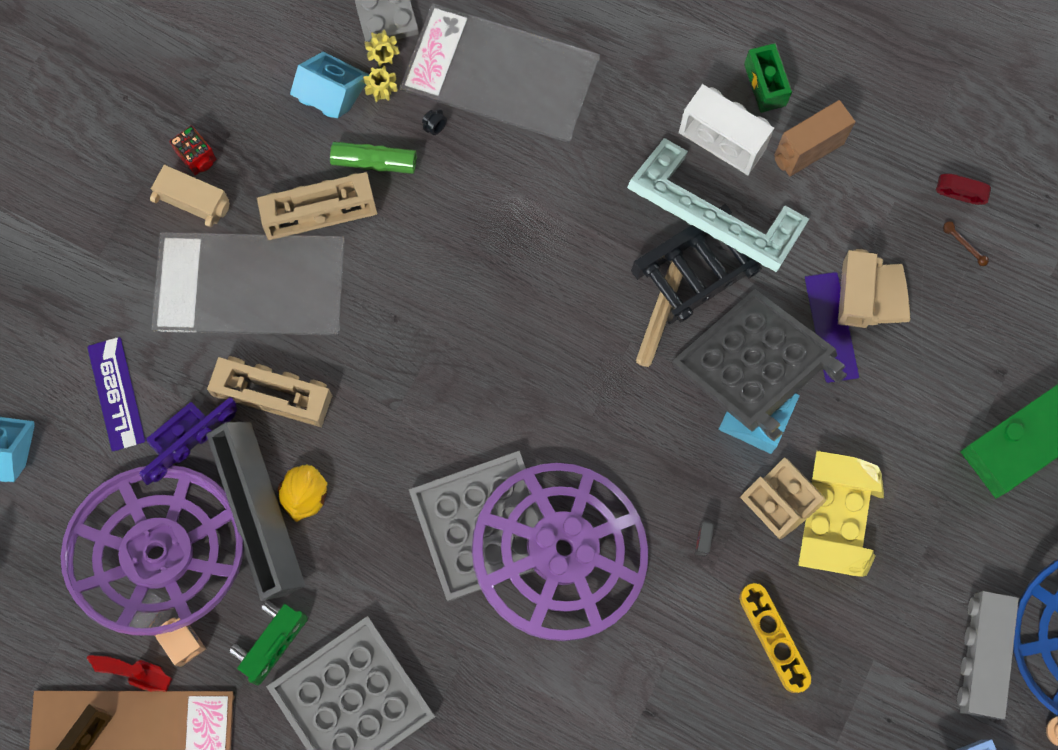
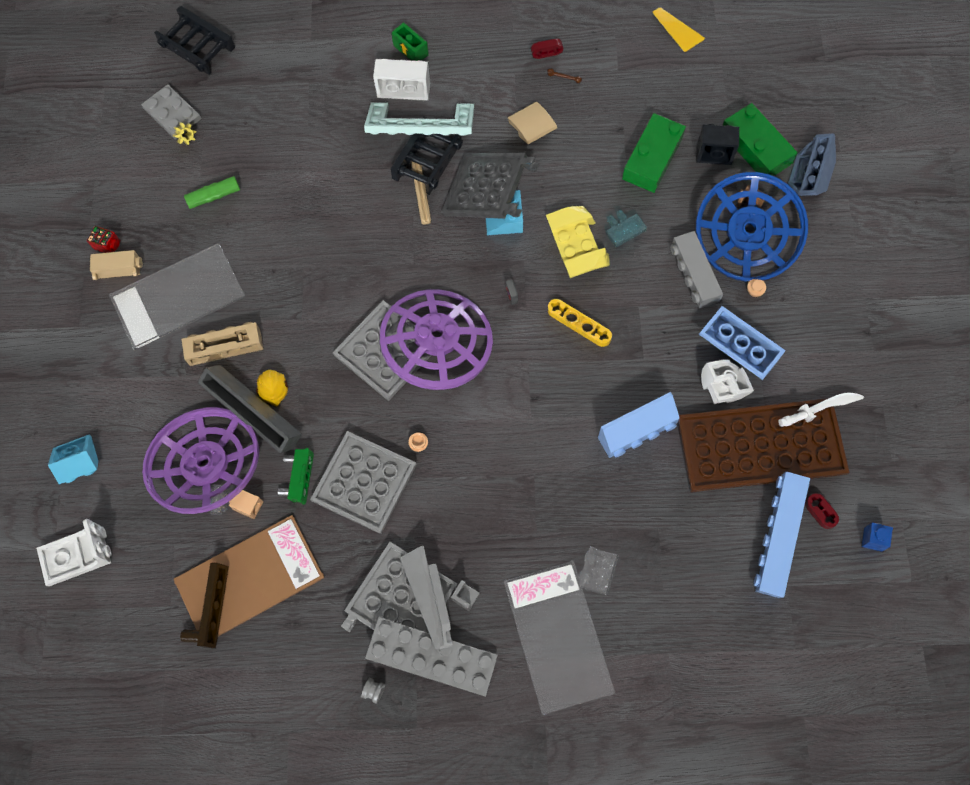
camera: 25 degrees left, 5 degrees down
red piece [86,655,172,692] -> none
dark purple sticker [87,337,145,451] -> none
dark purple bracket [139,397,237,485] -> none
tan brick [257,172,377,240] -> none
medium azure slope [290,52,369,118] -> none
light yellow gear [363,66,398,102] -> none
clear piece [400,3,600,143] -> none
black plate [422,109,447,135] -> none
tan slope [740,457,827,539] -> none
medium nougat brick [774,100,855,177] -> none
dark purple sticker [805,272,859,383] -> none
tan brick [838,249,883,328] -> none
none -> light nougat plate [409,432,428,452]
none -> clear light blue hinge [606,210,647,248]

